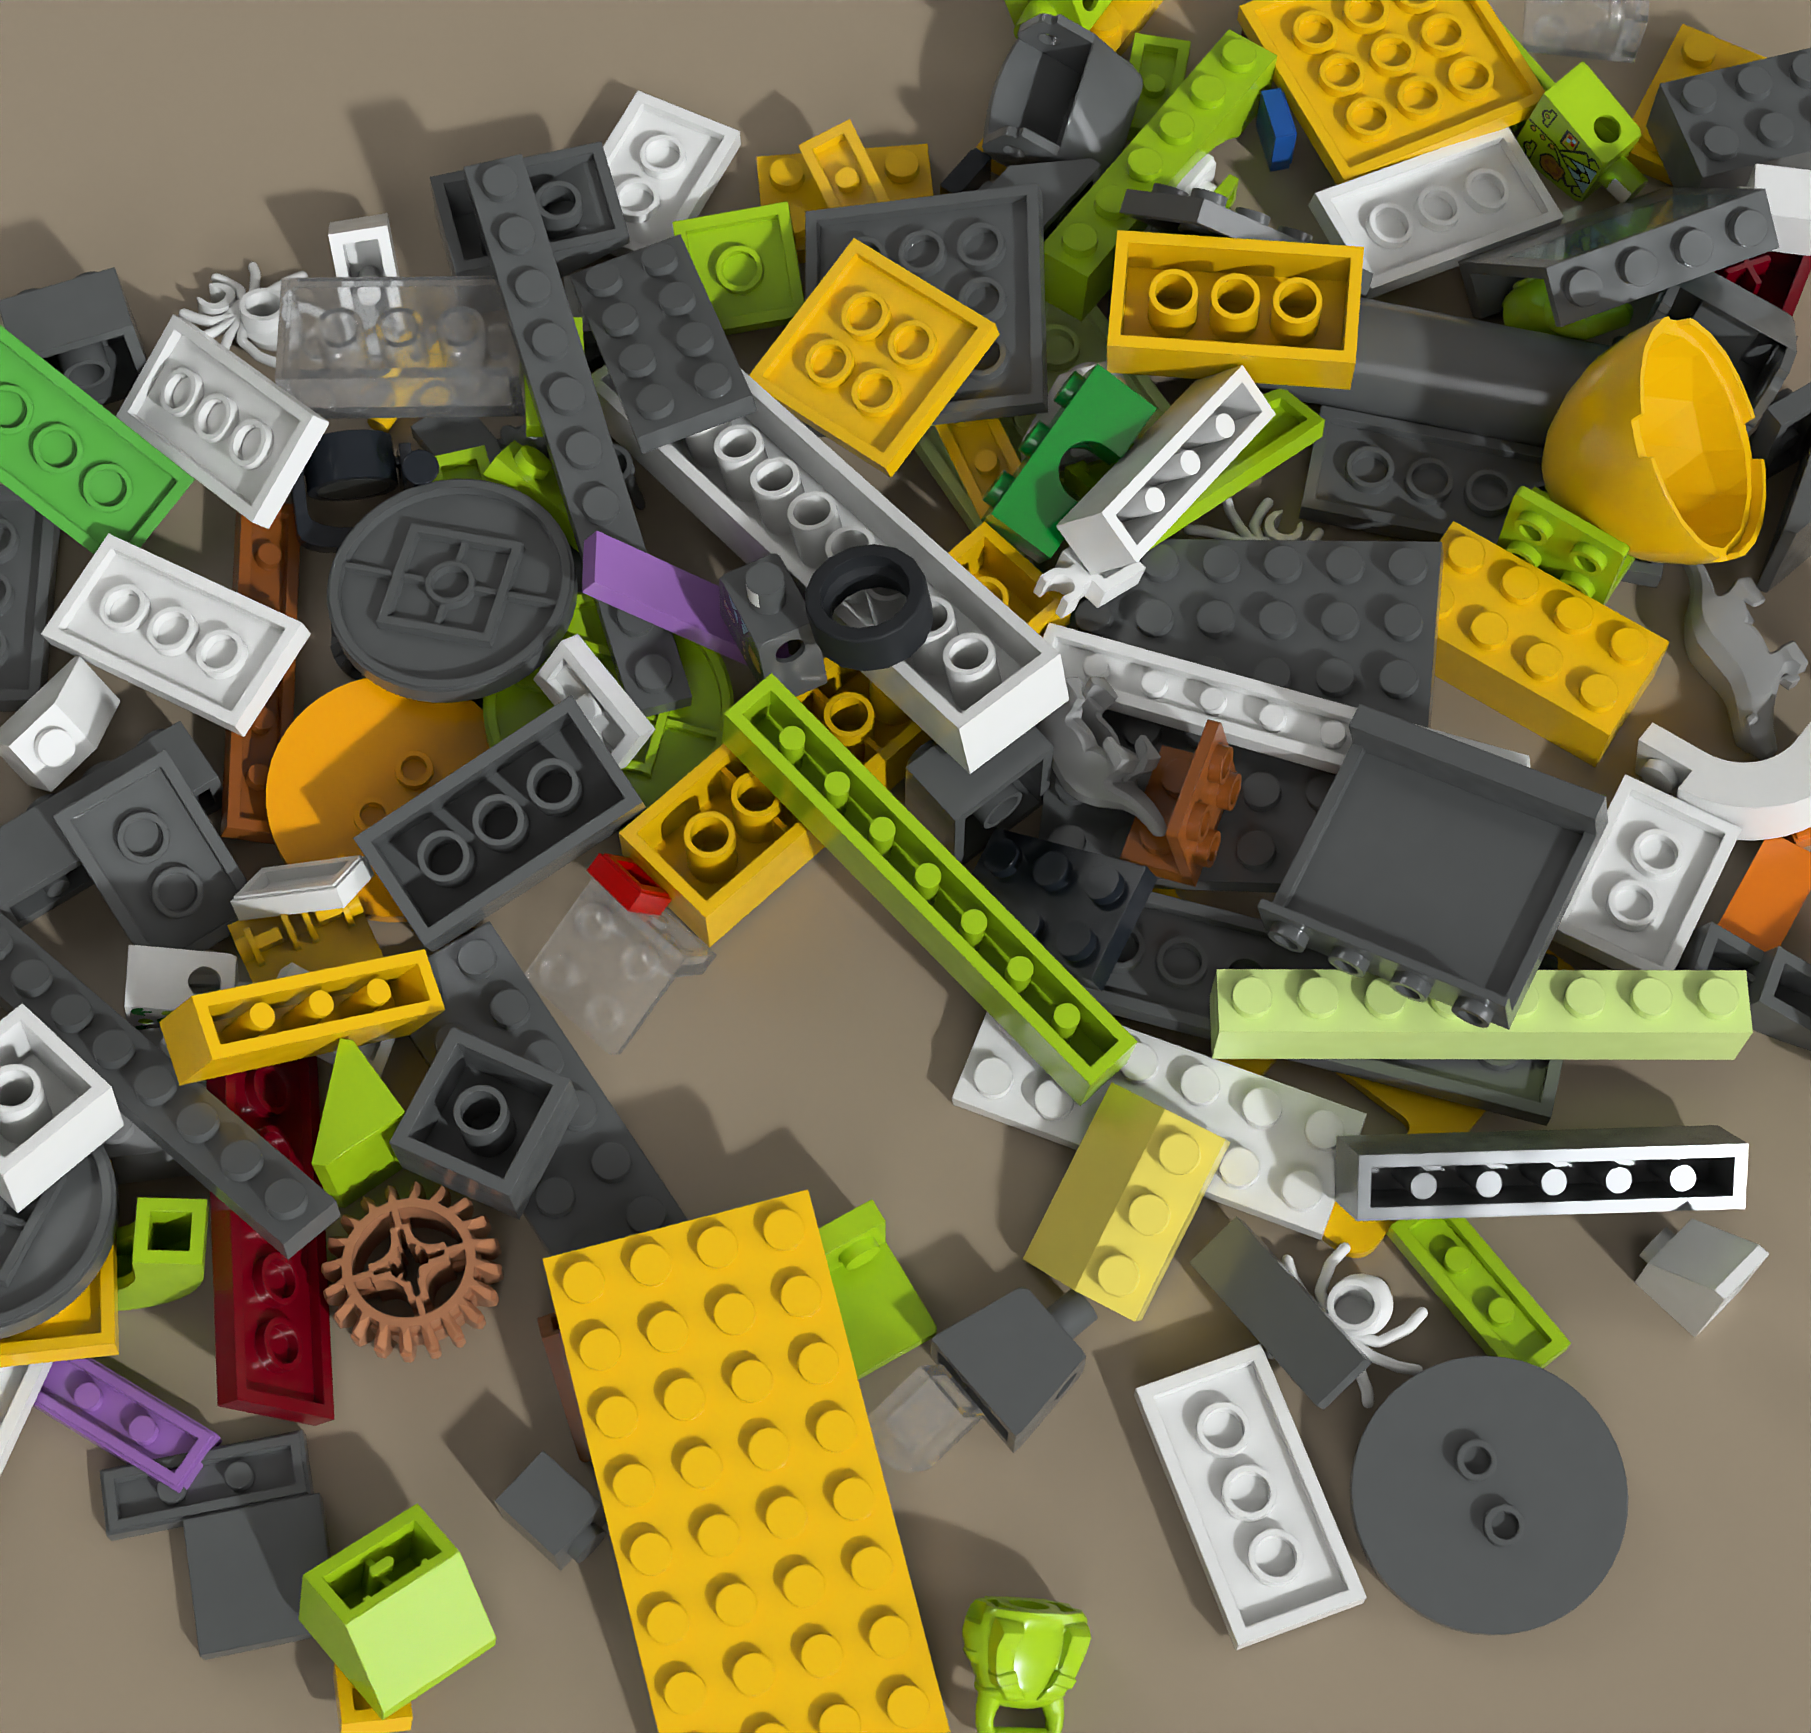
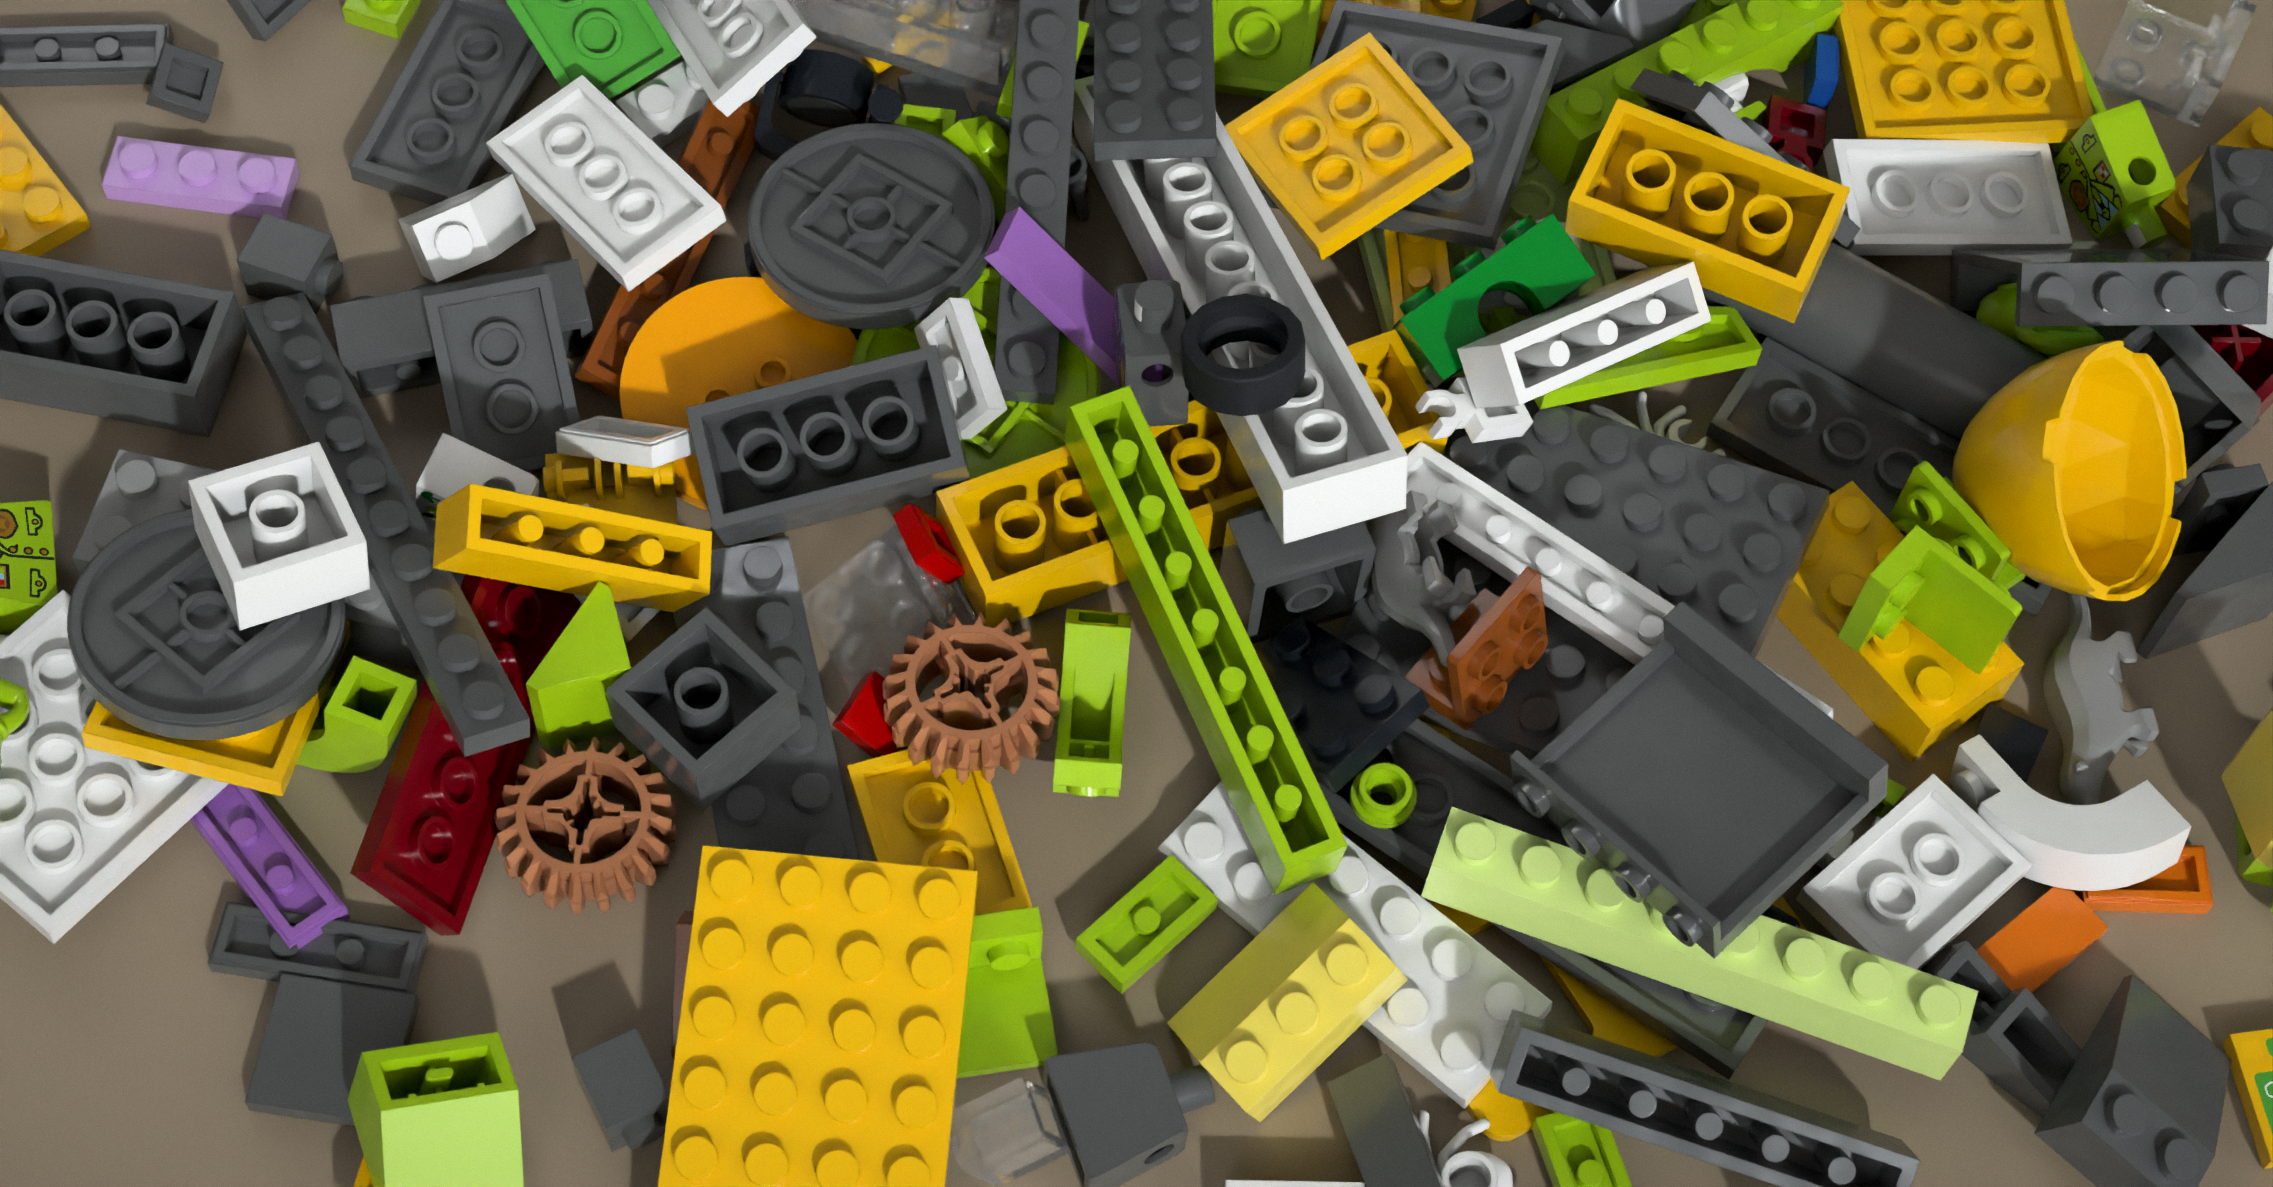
camera: 15 degrees right, 5 degrees down
none -> white plate [615,60,708,148]
none -> red tile [832,670,900,758]
none -> yellow plate [847,749,1032,916]
none -> nougat gear [882,612,1060,785]
none -> lime arch [1053,608,1131,797]
none -> lime plate [1075,854,1218,995]
none -> lime plate [1350,763,1417,829]
none -> dark red plate [1762,95,1827,173]
none -> lime bracket [1837,525,2023,674]
none -> black tile [1972,703,2049,783]

